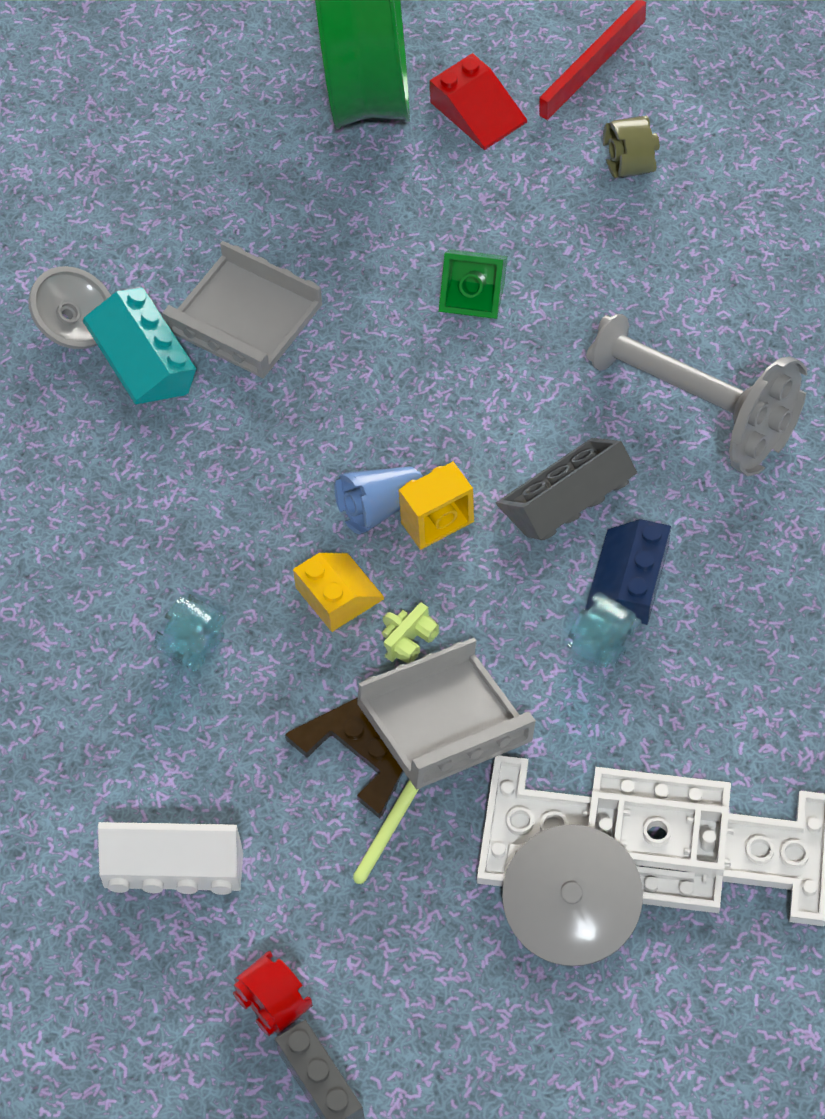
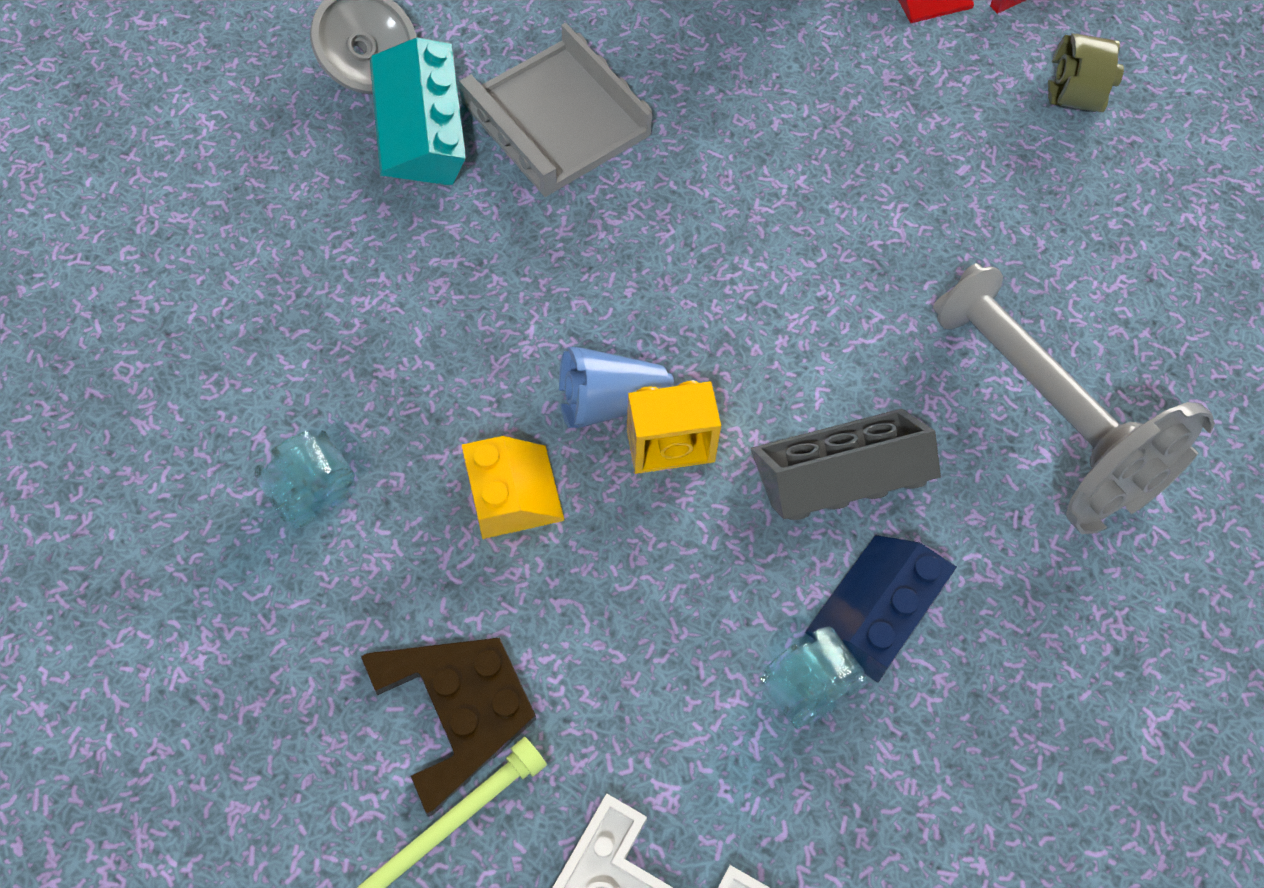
camera: 15 degrees right, 5 degrees up
white slope [98,822,243,895] -> none
light grey panel [357,638,536,790] -> none
yellowish green hips [381,602,439,663] -> none
green slope [438,249,508,319] -> none

